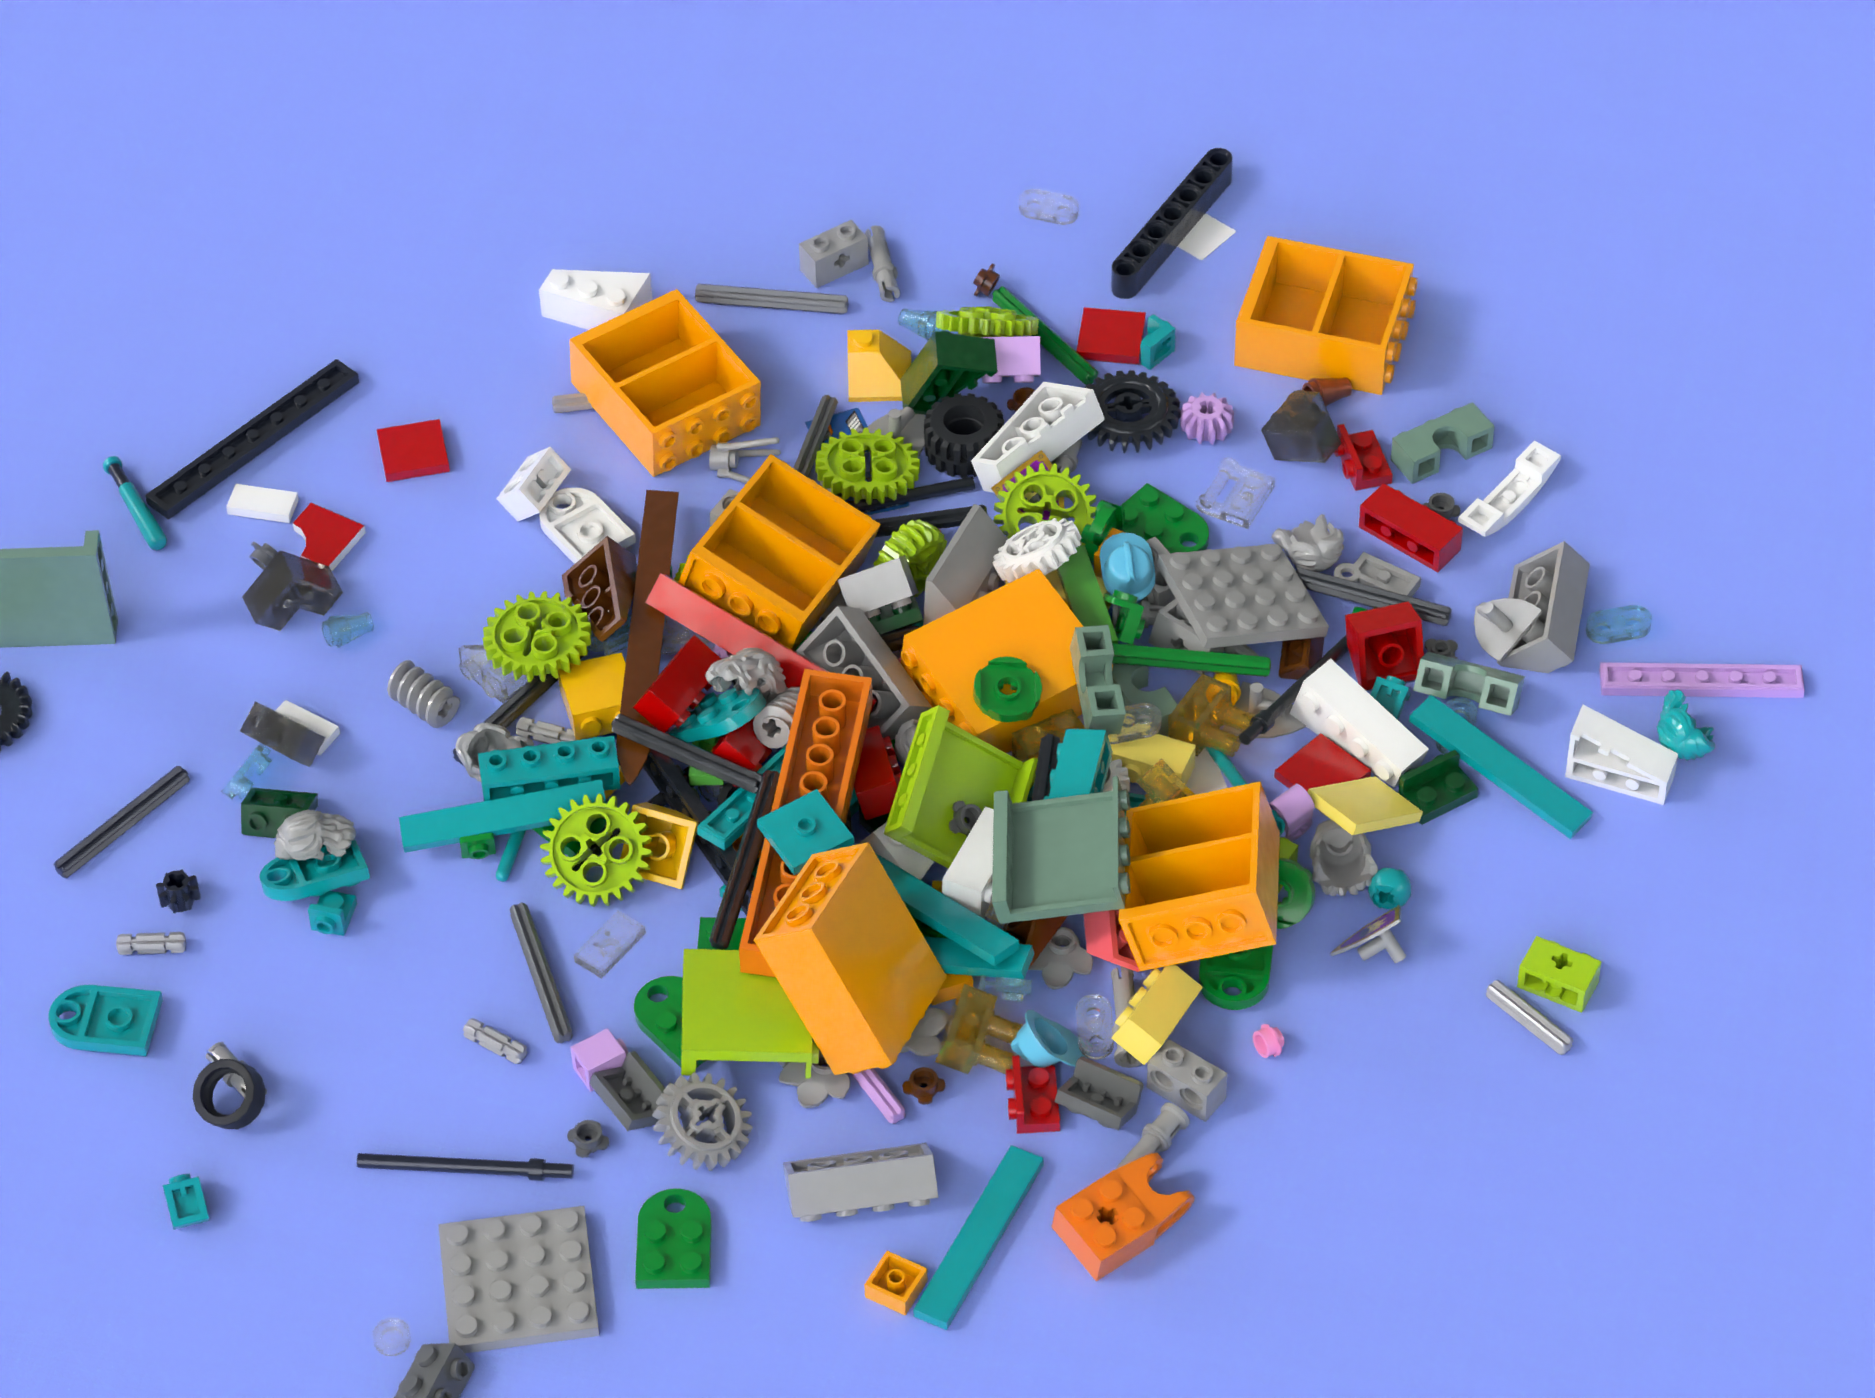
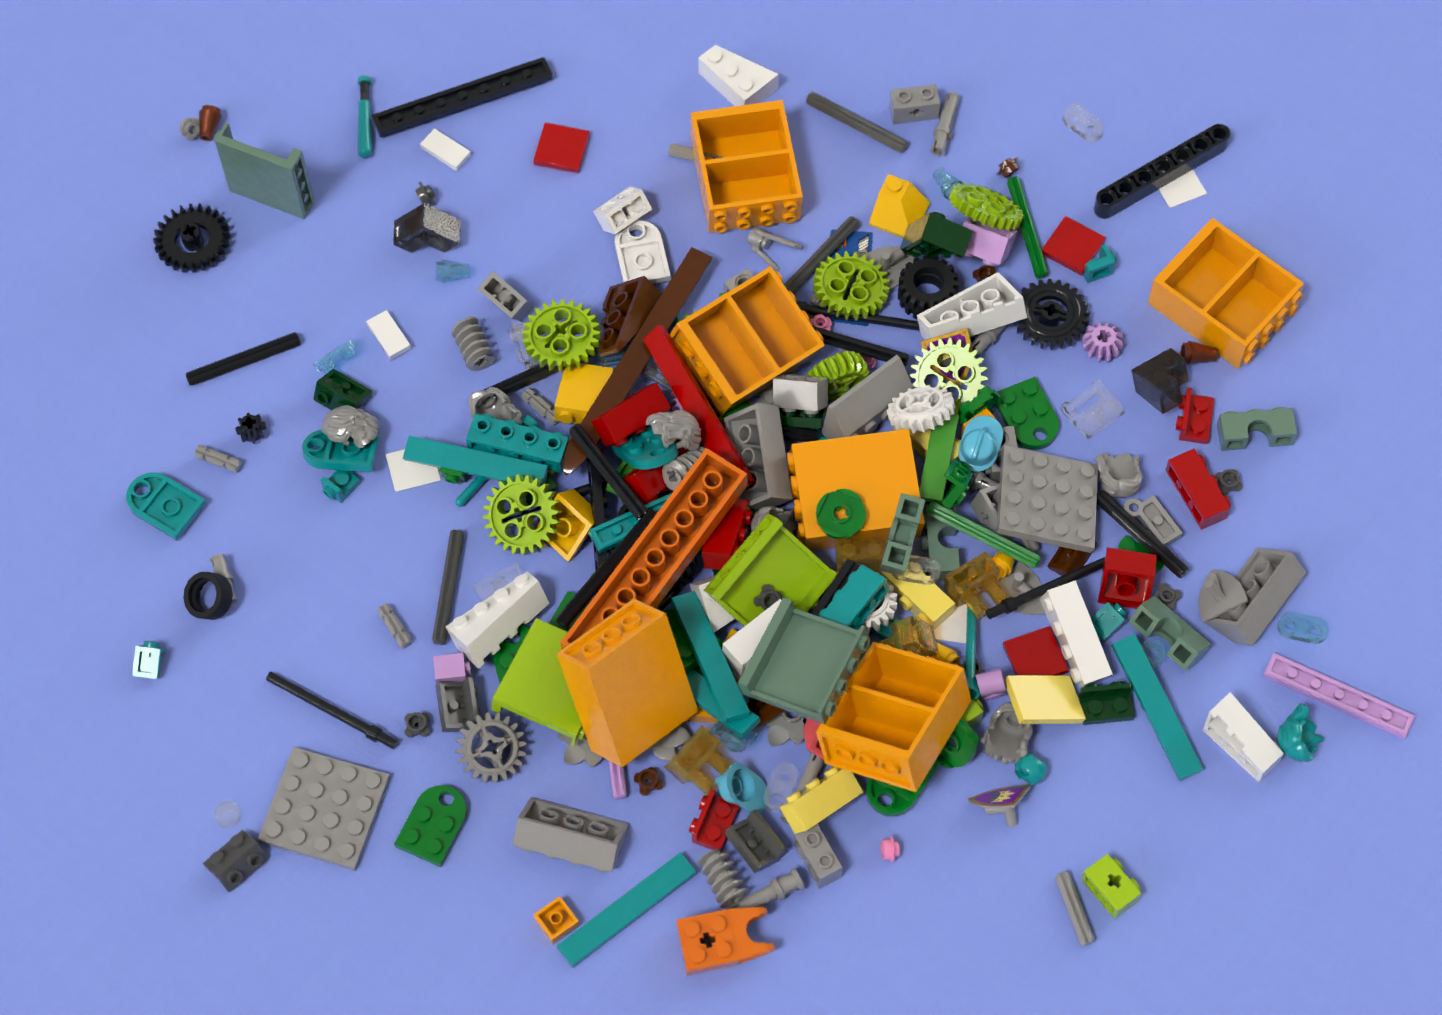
camera: 25 degrees right, 15 degrees up
clear smoke brick [240,701,326,767] -> none
red tile [293,502,366,575] -> none
teal plate [757,789,854,875] -> none
white slope [1458,440,1561,537] -> none
none -> white sticker [386,449,441,492]
none -> white wedge [445,571,549,669]
none -> light grey brick [478,271,534,325]
none -> light grey piece [697,849,748,908]

